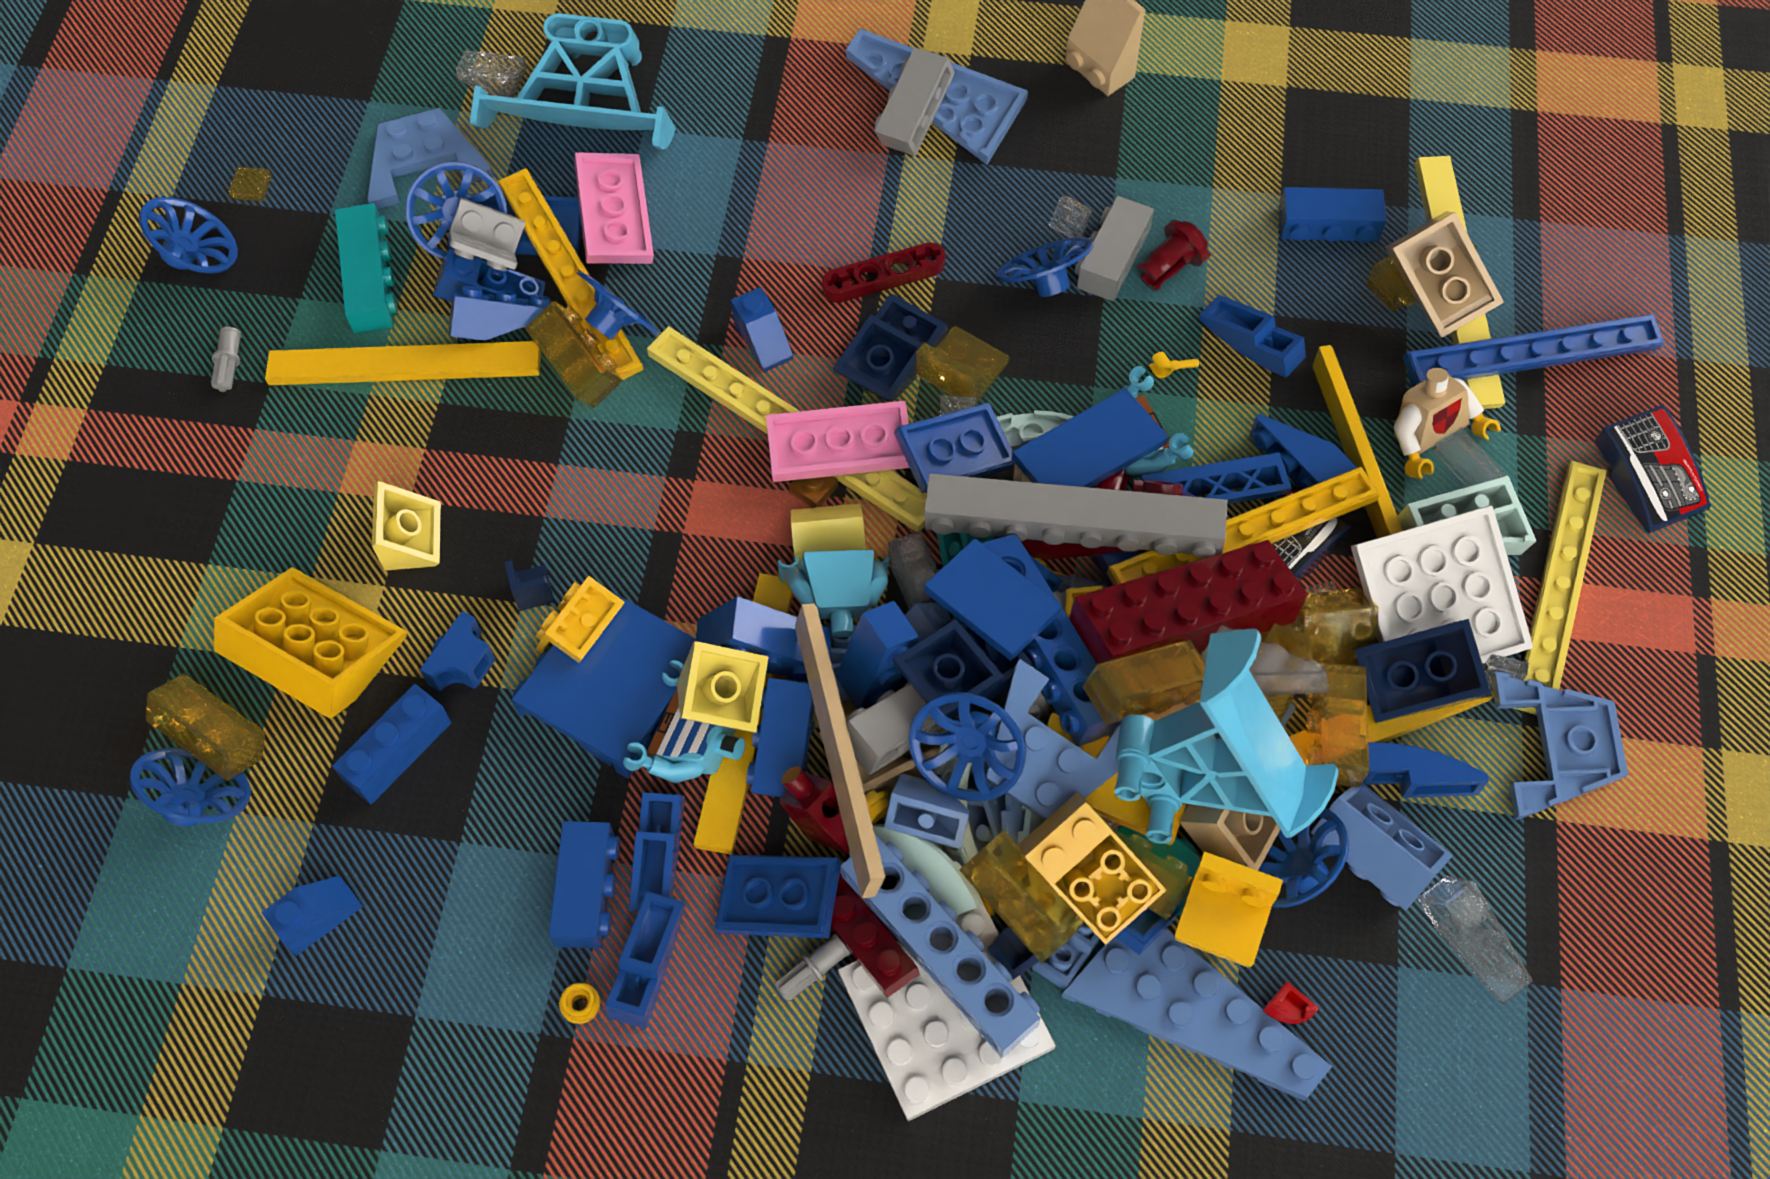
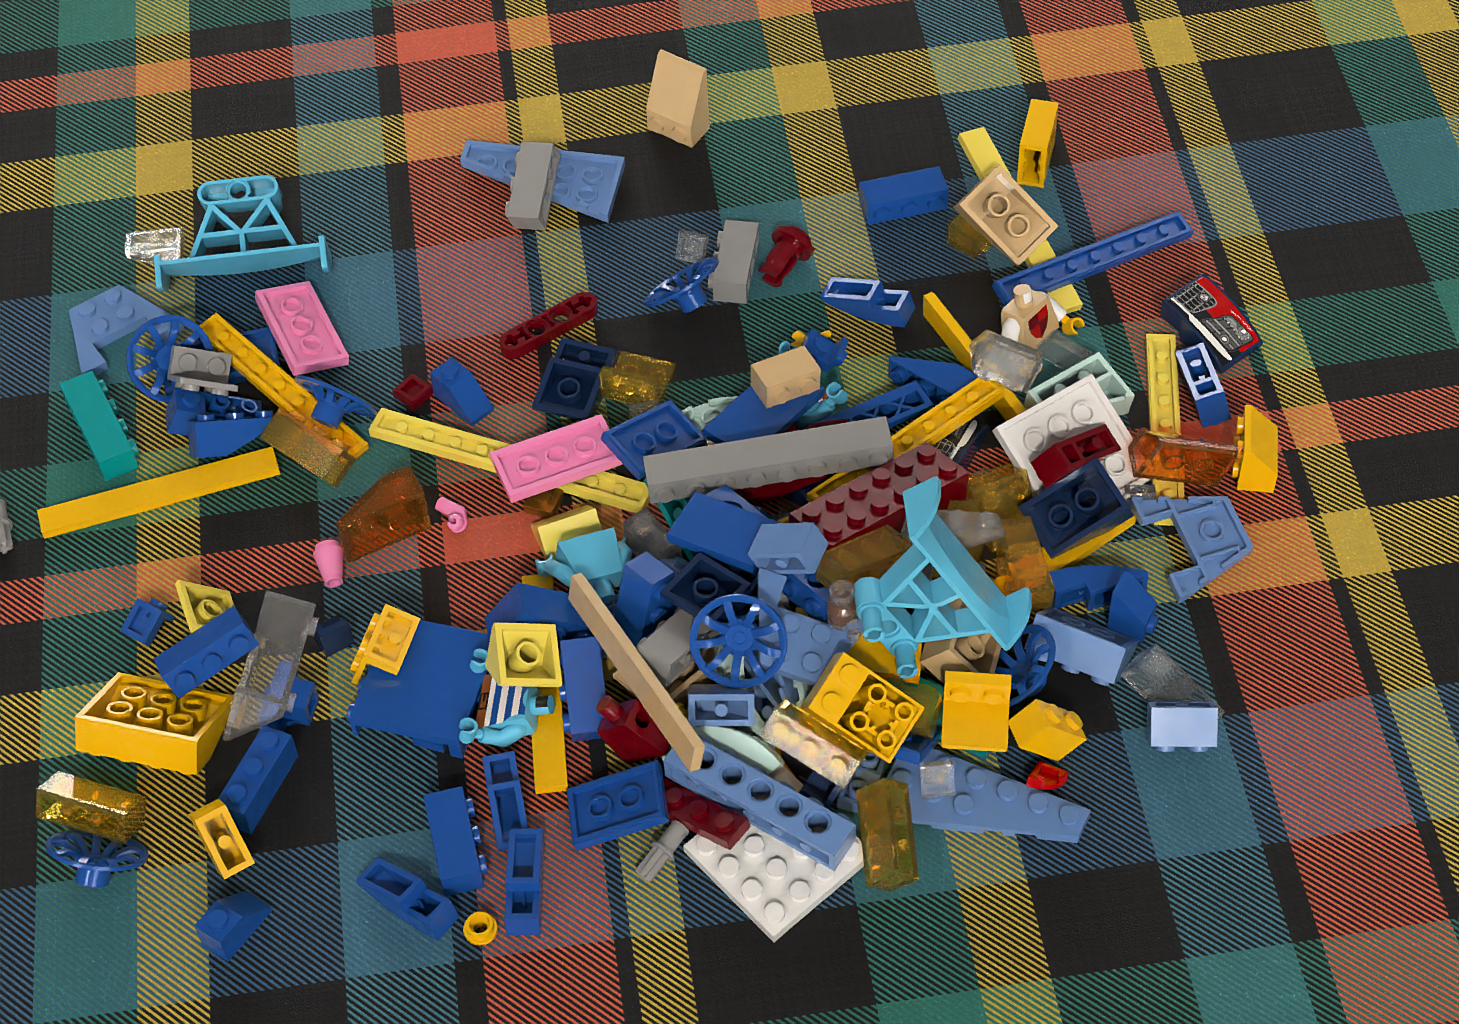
camera: 15 degrees left, 10 degrees down
none -> blue bracket [120,598,175,646]
none -> blue brick [153,606,260,699]
none -> yellow brick [188,798,255,880]
none -> clear windscreen [222,591,319,741]
none -> bright pink cone [313,540,343,588]
none -> clear orange slope [336,466,432,564]
none -> blue slope [355,857,460,941]
none -> dark red tile [392,373,434,411]
none -> bright pink arm [435,497,468,533]
none -> medium blue brick [747,522,829,574]
none -> tan brick [751,346,821,408]
none -> blue bracket [801,329,849,373]
none -> clear piece [826,580,860,642]
none -> clear yellow brick [856,778,919,892]
none -> clear tile [919,760,955,798]
none -> clear slope [969,330,1043,394]
none -> yellow brick [1007,699,1087,761]
none -> yellow brick [1017,99,1059,188]
none -> dark red slope [1030,424,1122,488]
none -> blue slope [1107,570,1159,644]
none -> clear orange slope [1127,430,1243,487]
none -> brick [1147,702,1218,752]
none -> blue slope [1175,342,1232,428]
none -> yellow slope [1231,405,1278,493]

